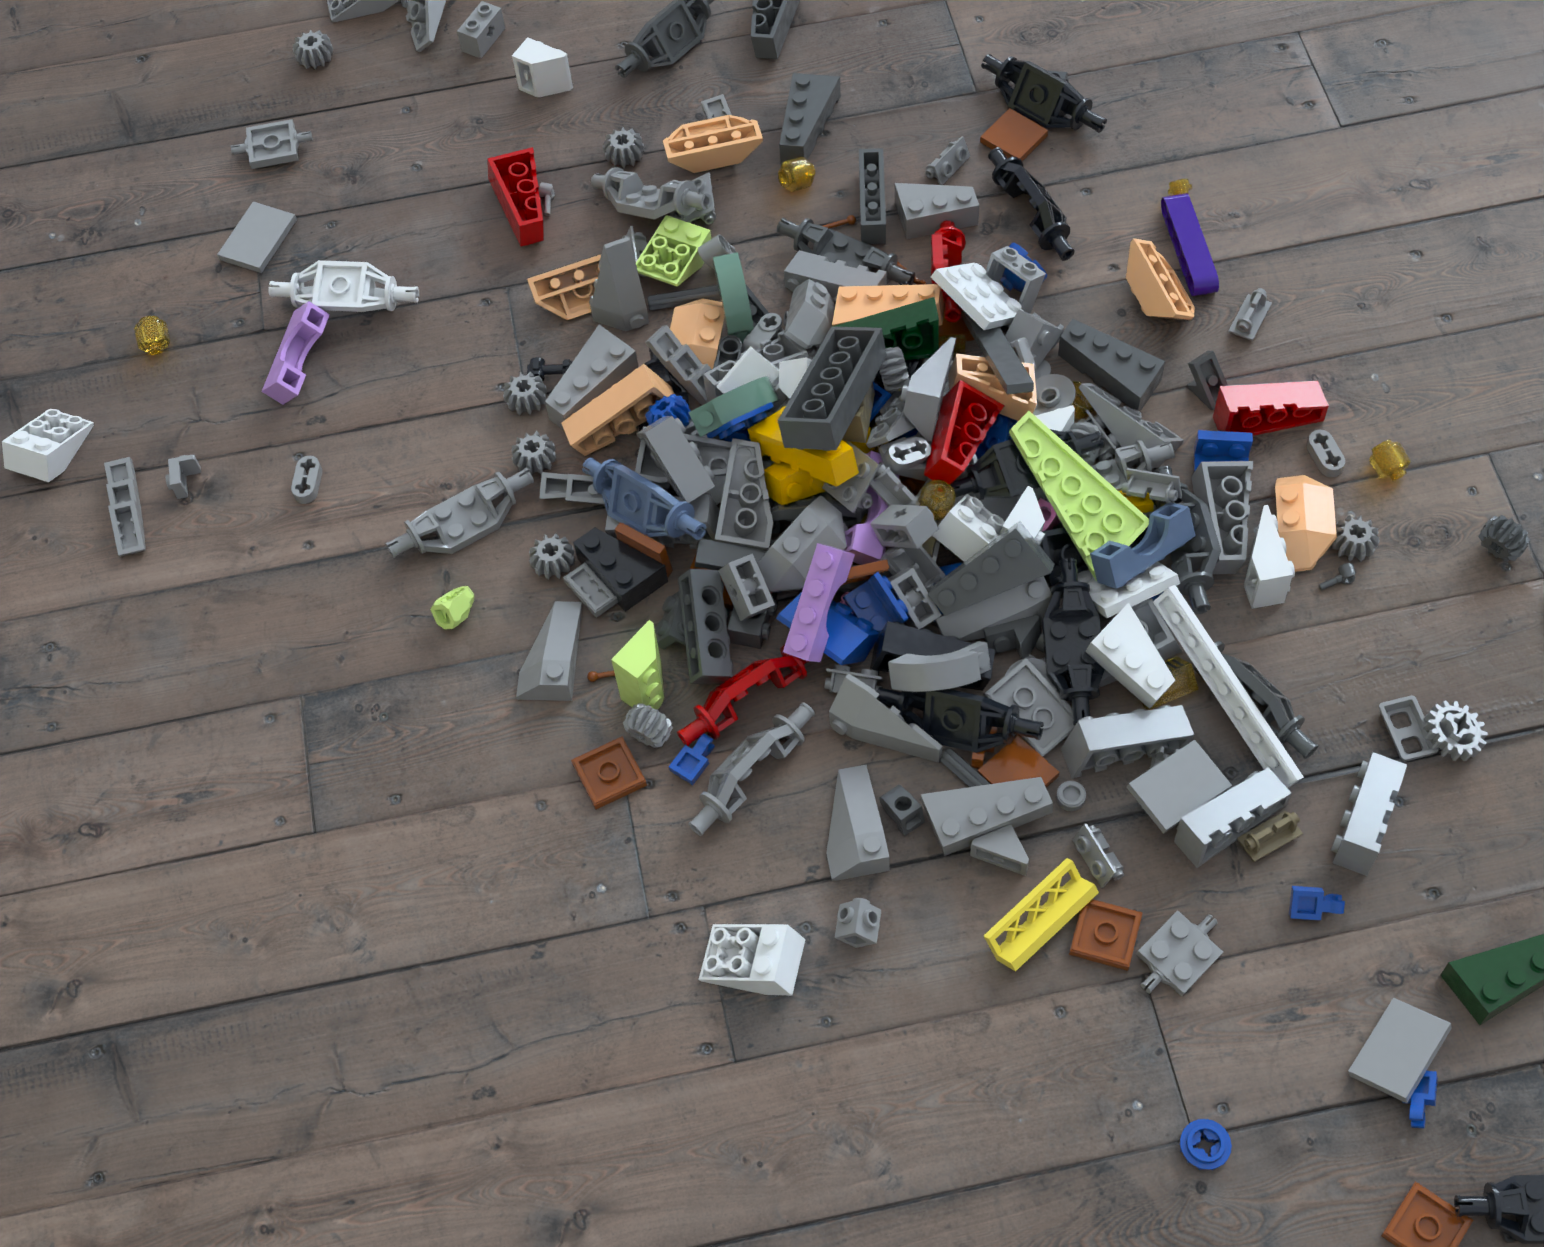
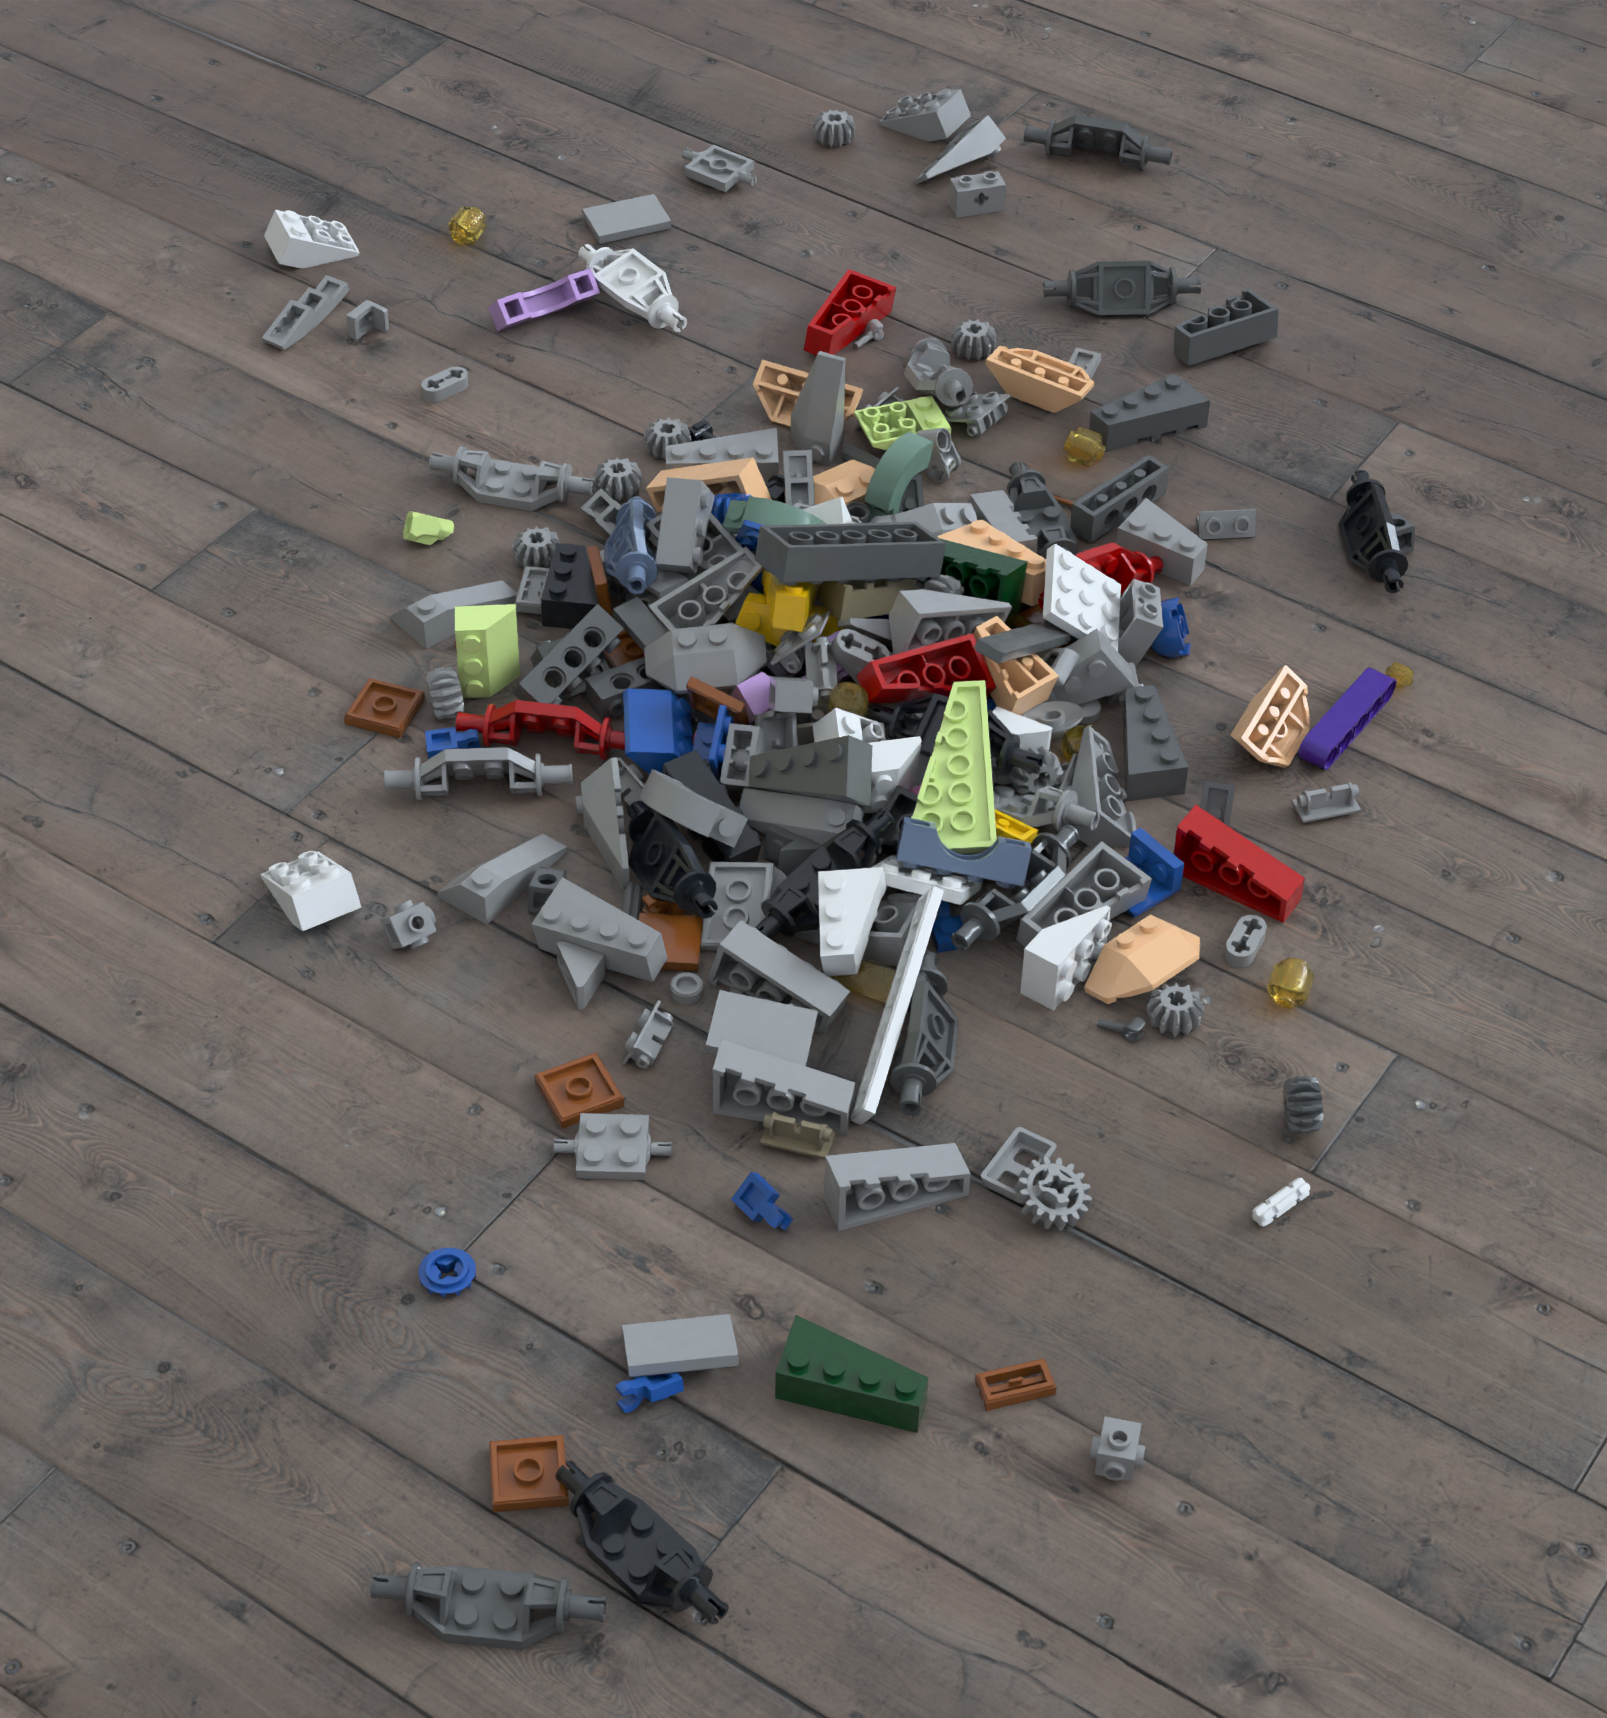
camera: 40 degrees right, 15 degrees down
white slope [512,37,573,98] -> none
light grey brick [719,553,775,621] -> none
lavender arch [783,543,855,662] -> none
dark orange tile [980,108,1048,161] -> none
light yellow fence [984,858,1099,971] -> none
black plate [988,147,1075,261] -> none
light grey hinge [1122,468,1182,503] -> none

